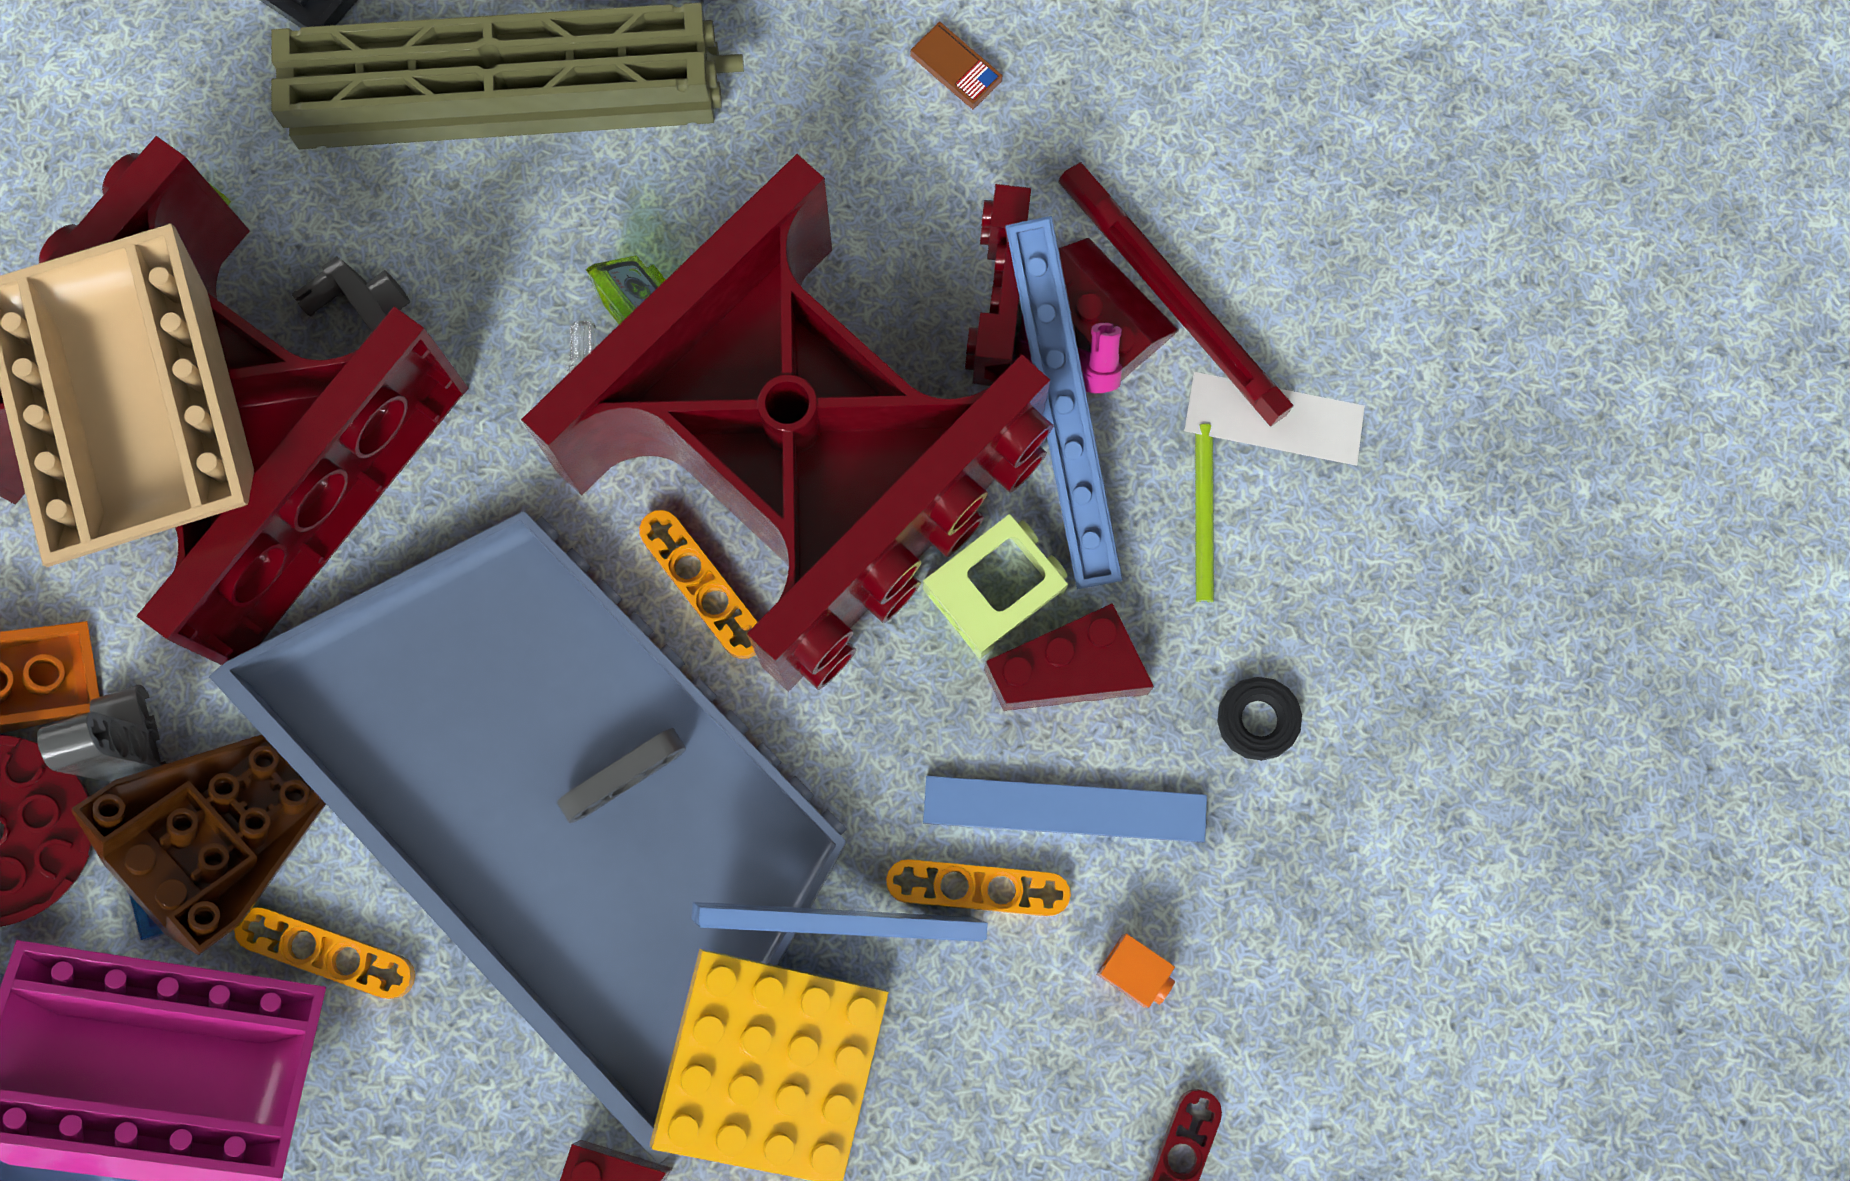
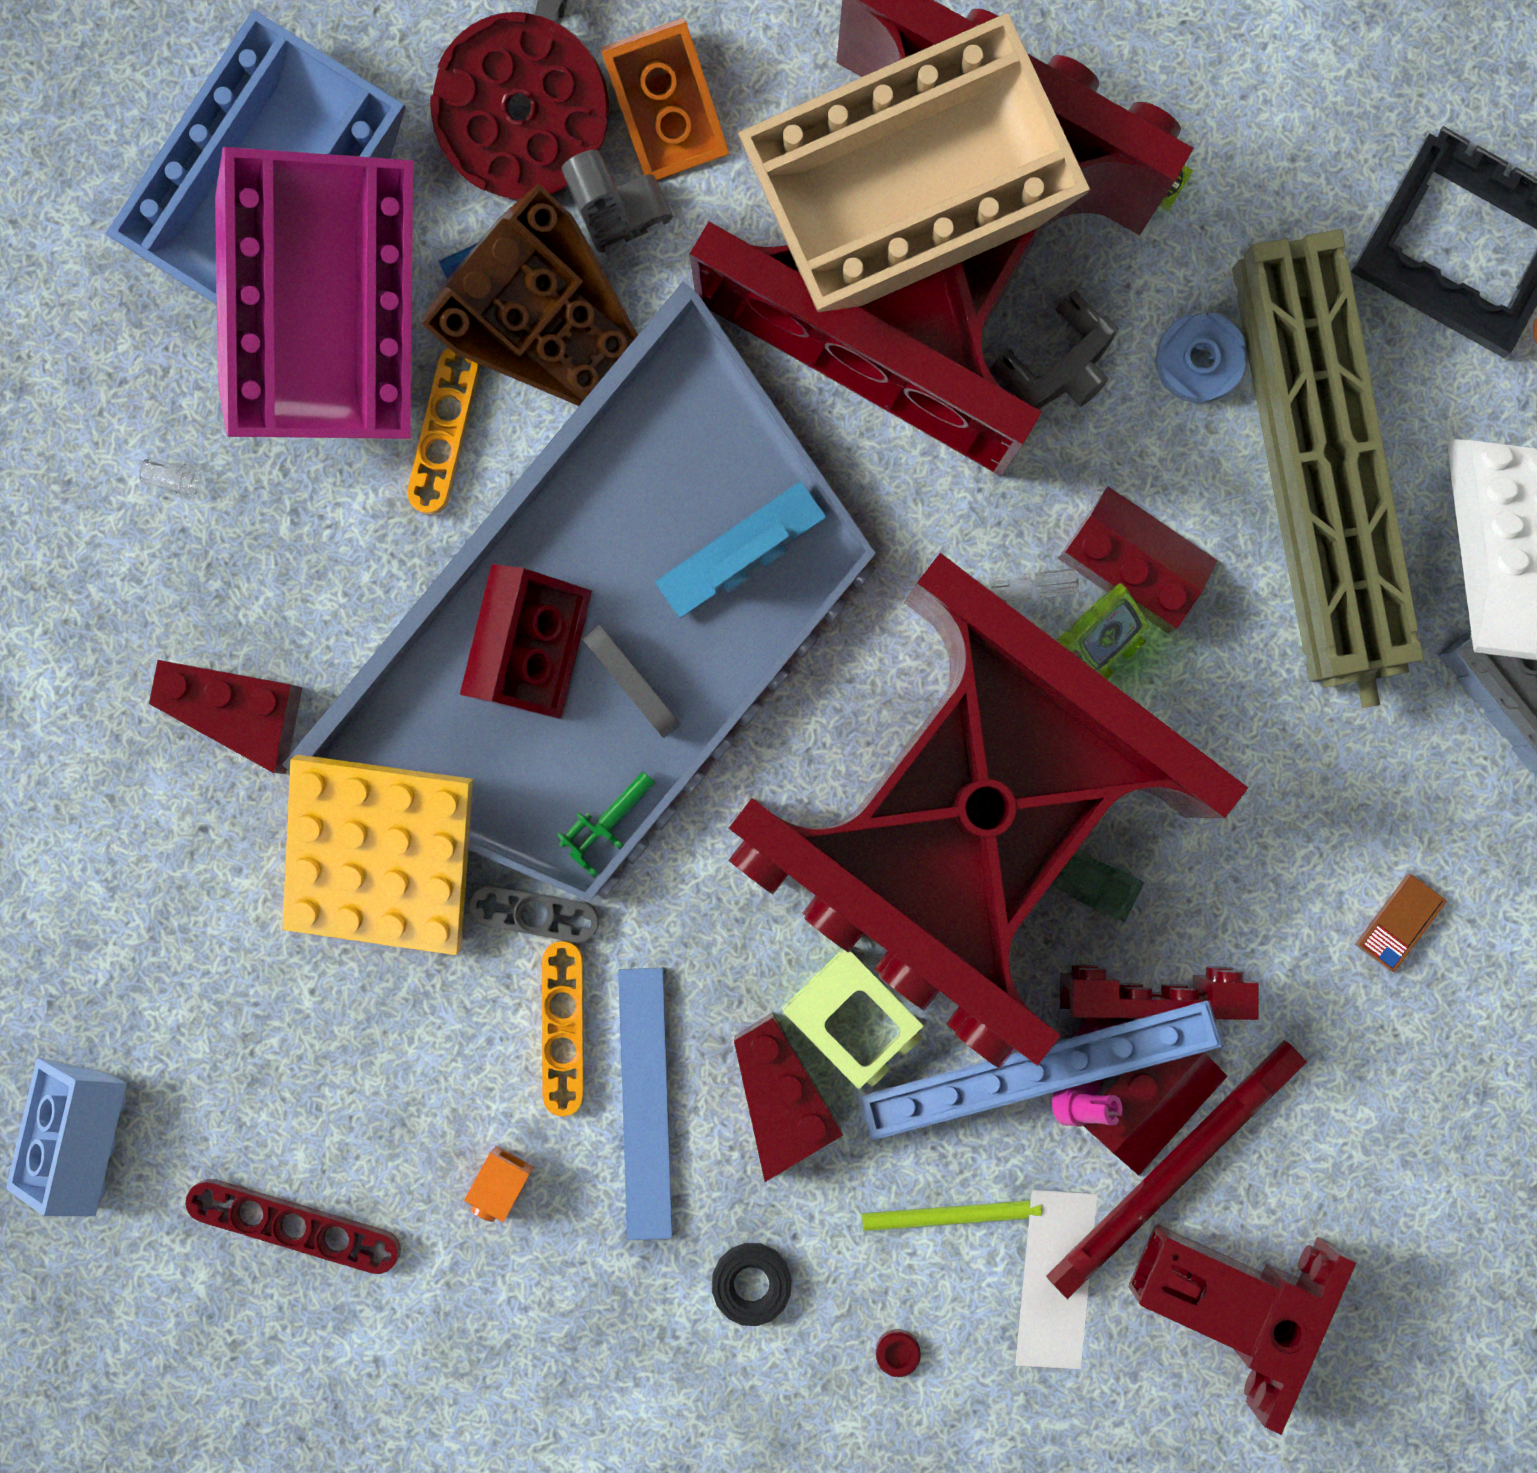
camera: 85 degrees right, 10 degrees up
light orange beam [639,510,757,659] -> none
medium blue tile [691,902,988,942] -> none
none -> dark red slope [460,564,592,719]
none -> dark grey beam [469,885,599,942]
none -> green piece [557,771,656,878]
none -> dark azure bracket [655,481,826,619]
none -> dark red tile [875,1329,921,1377]
none -> clear green brick [1050,848,1145,923]
none -> dark red slope [1058,486,1217,633]
none -> dark red brick [1128,1224,1356,1435]
none -> medium blue plate [1155,313,1247,404]

